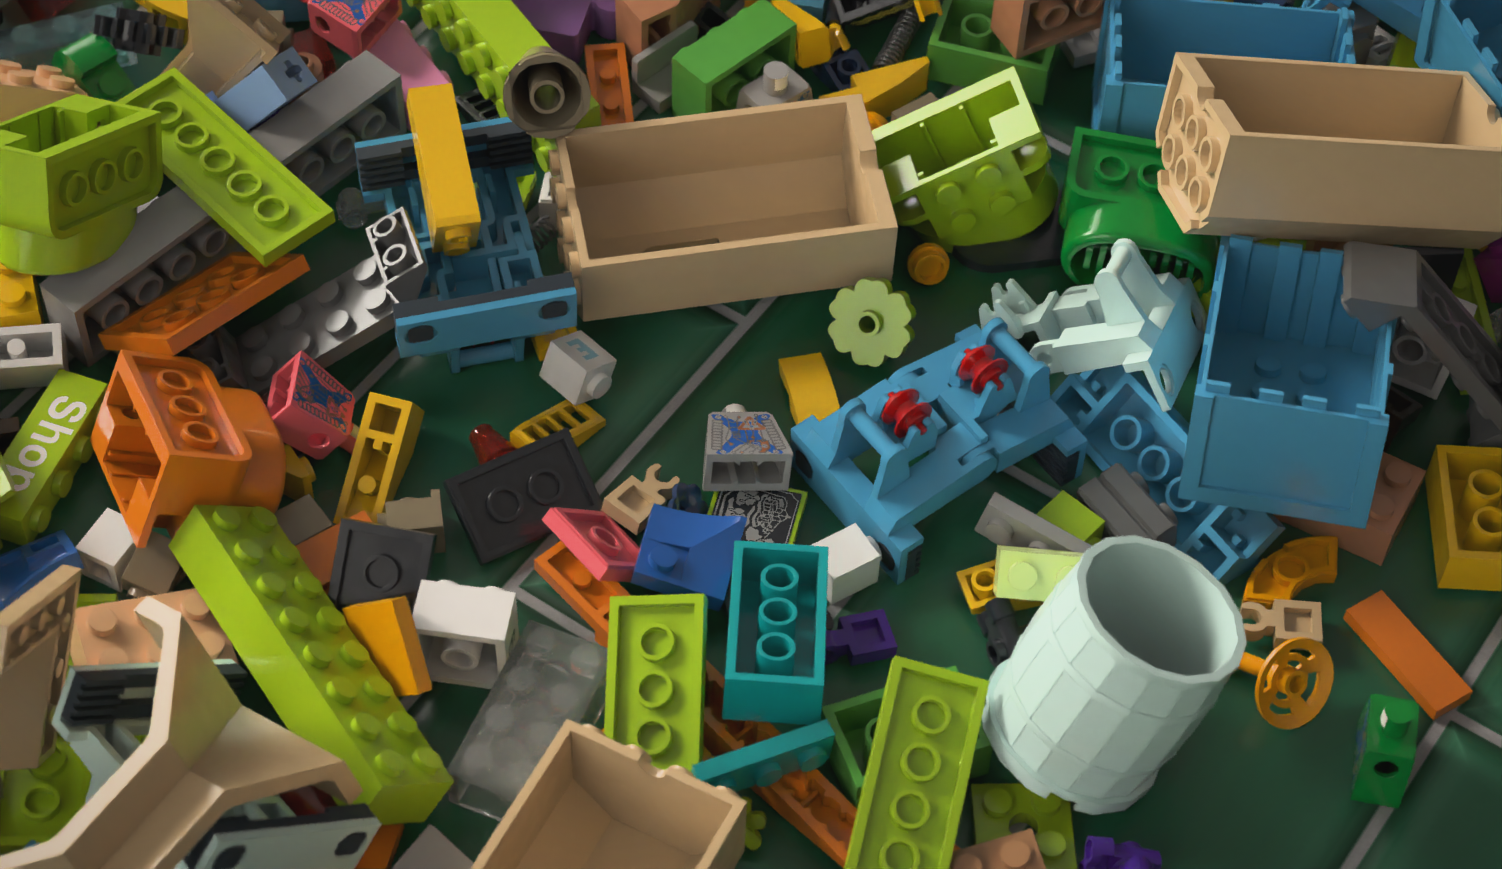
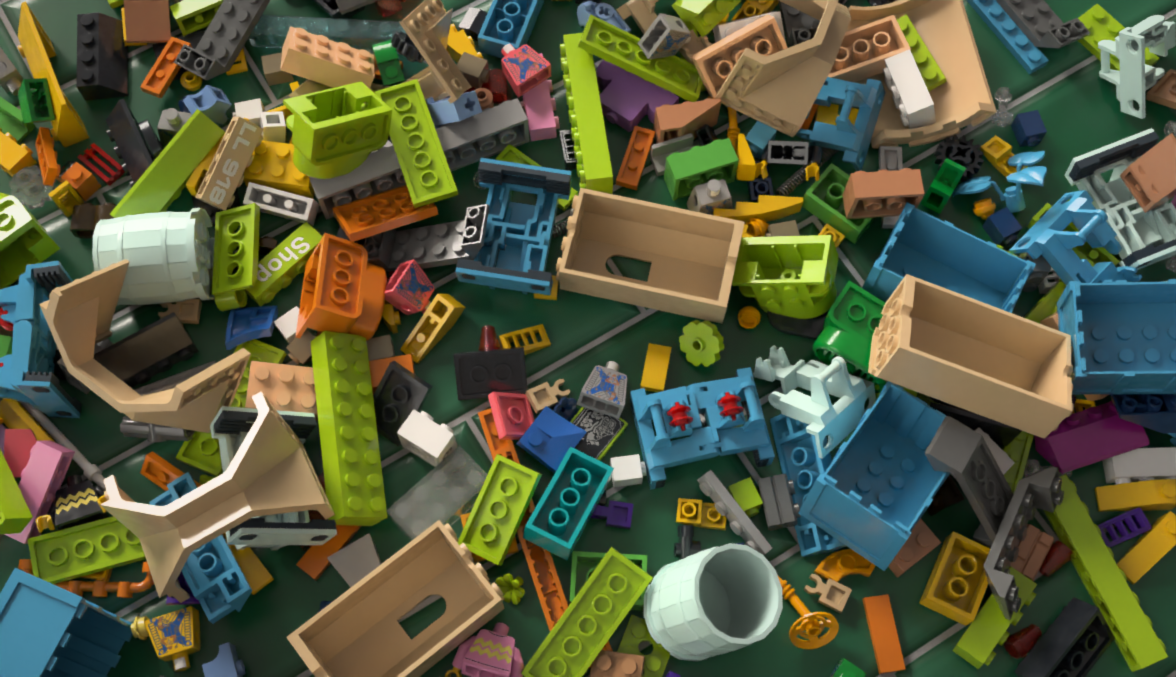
camera: 25 degrees right, 15 degrees up
light orange tile [342,596,432,697] -> none
dark tan brick [377,489,446,553] -> none
yellow slope [407,83,481,256] -> none
dark tan cone [503,46,591,139] -> none
white brick [539,330,617,406] -> none
teal plate [691,719,835,793] -> none
yellowish green brick [993,545,1084,602] -> none

